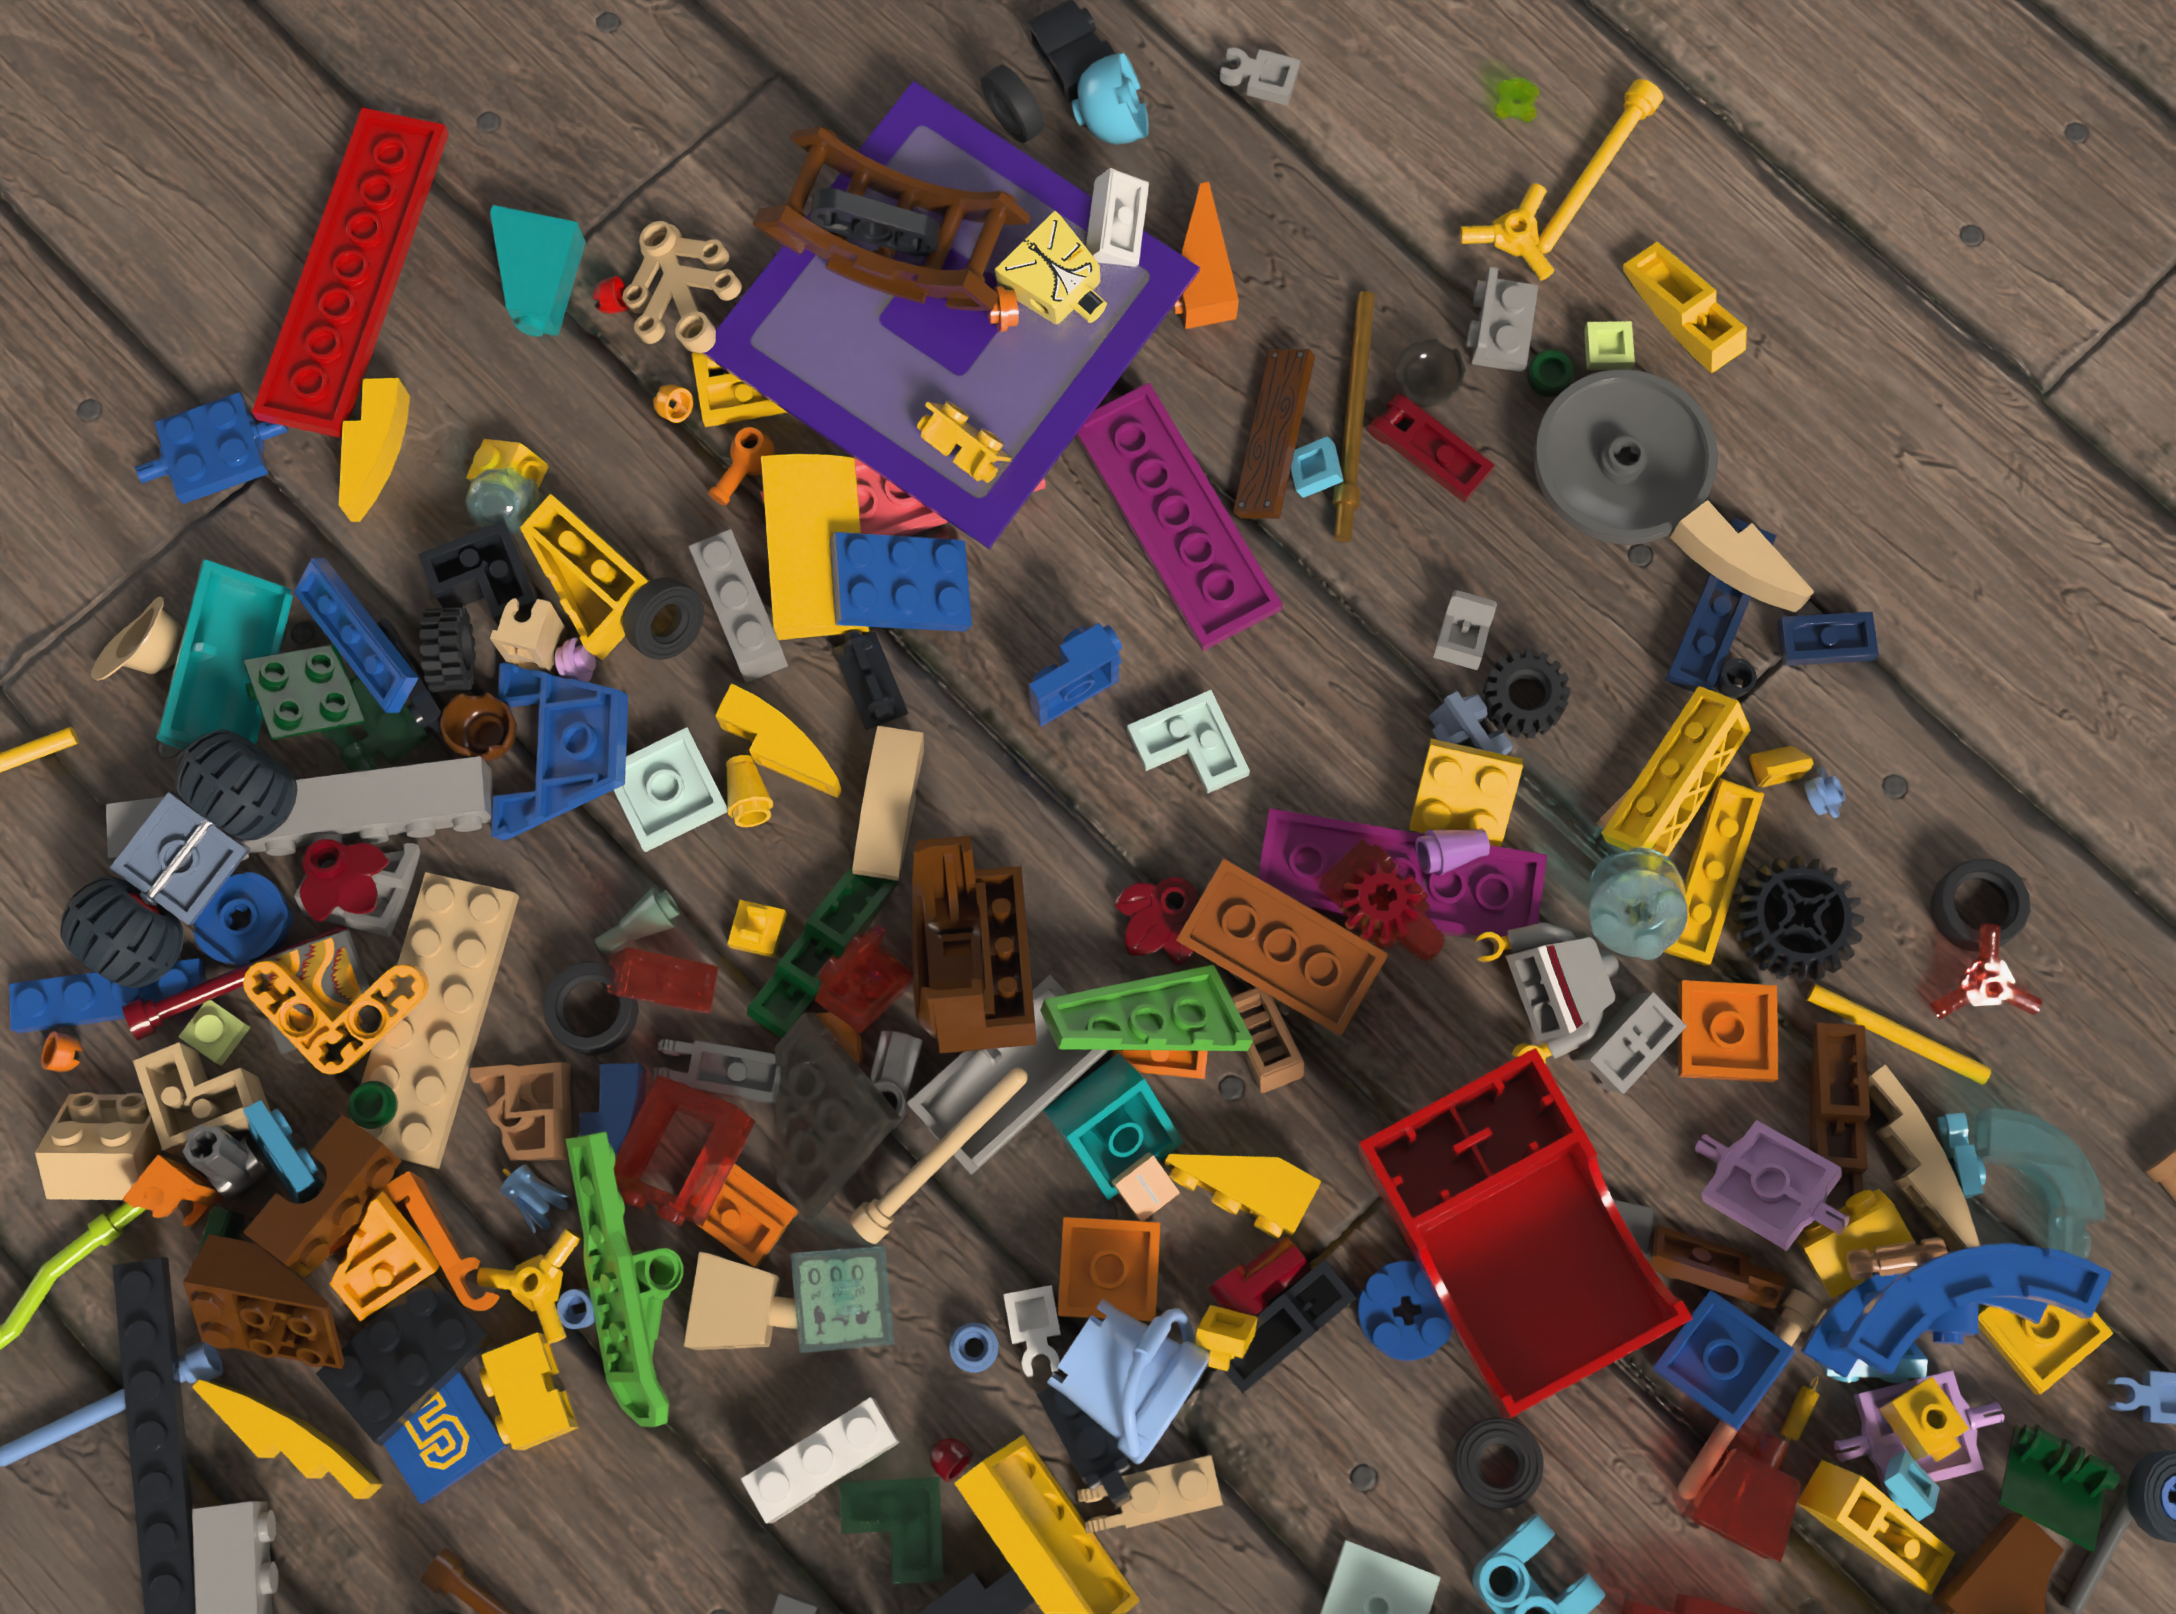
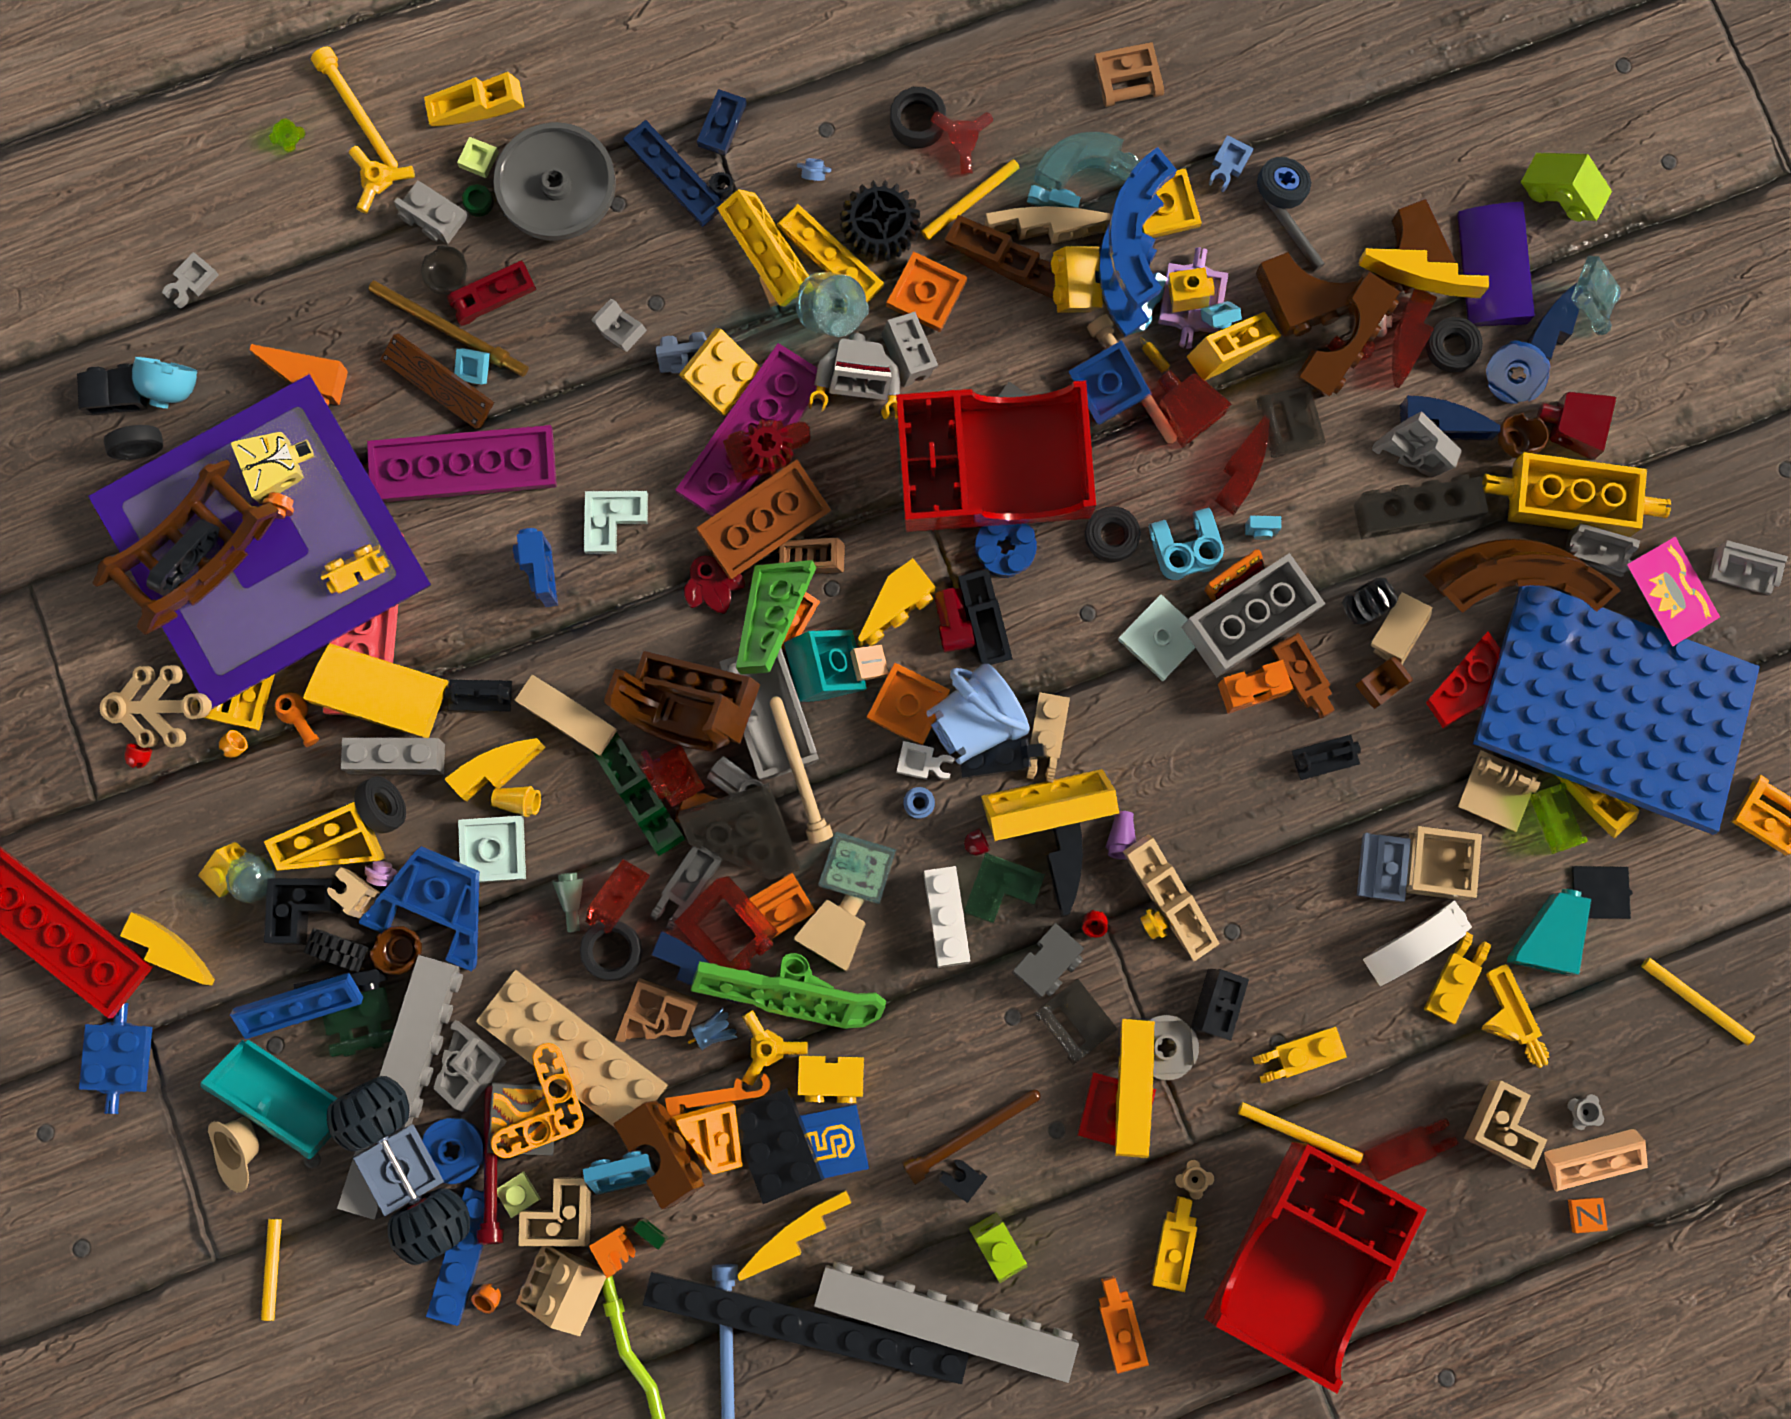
camera: 70 degrees left, 5 degrees up
flat silver piece [182,1124,271,1201] -> none
reddish brown slope [183,1235,345,1369] -> none
dark green hinge [243,644,364,741] -> none
dark red plate [299,839,389,922] -> none
dark green plate [348,1081,398,1130] -> none
teal slope [490,205,586,337] -> none
medium blue hinge [557,1288,595,1329] -> none
yellow tile [727,899,787,958] -> none
blue plate [830,532,972,632] -> none
white slope [1086,168,1149,266] -> none
yellow tile [1195,1305,1258,1371] -> none
medium lavender cone [1415,828,1490,876] -> none
black tyre [1482,649,1571,739] -> none
reddish brown hinge [1648,1225,1785,1309] -> none
tan slope [1670,500,1814,612] -> none
lavender plate [1695,1120,1850,1251] -> none
yellow slope [1749,746,1814,788] -> none
medium nougat axle [1846,1237,1948,1280] -> none
dark green hinge [1998,1424,2121,1552] -> none

